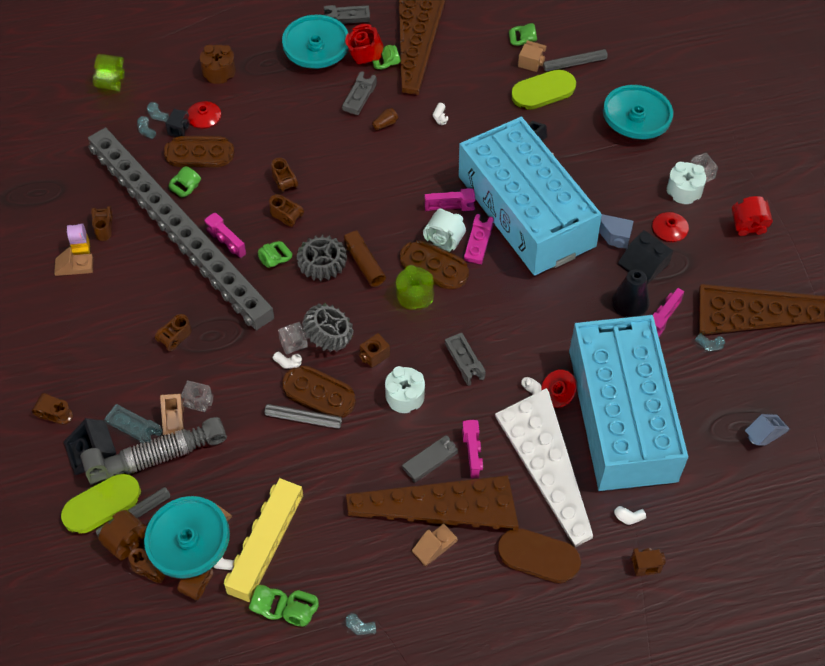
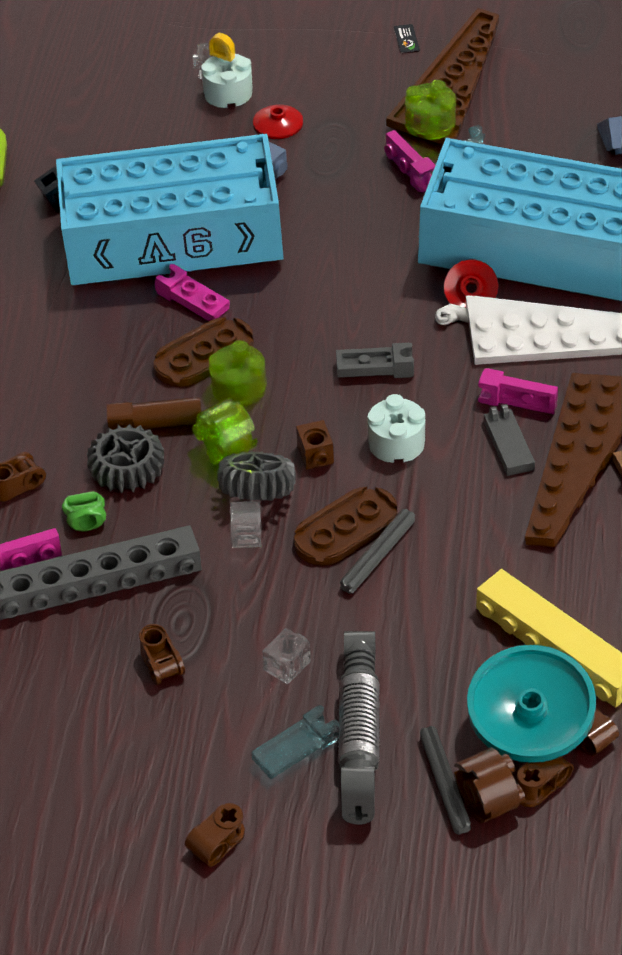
camera: 65 degrees left, 10 degrees down
lime tile [61,474,141,533] -> none
black slope [63,418,117,475] -> none
medium nougat slope [160,394,184,435] -> none
white arm [273,352,302,369] -> none
light aqua brick [423,208,466,252] -> none
dark pink plate [425,188,475,211] -> none
teal dish [603,85,673,139] -> none
black cone [612,269,650,318] -> none
black slope [618,230,673,285] -> none
red brick [731,196,773,236] -> none
none -> clear neon green brick [192,397,258,465]
none -> yellow tile [209,33,235,62]
none -> black sticker [394,24,420,53]
none -> clear neon green brick [405,80,456,140]

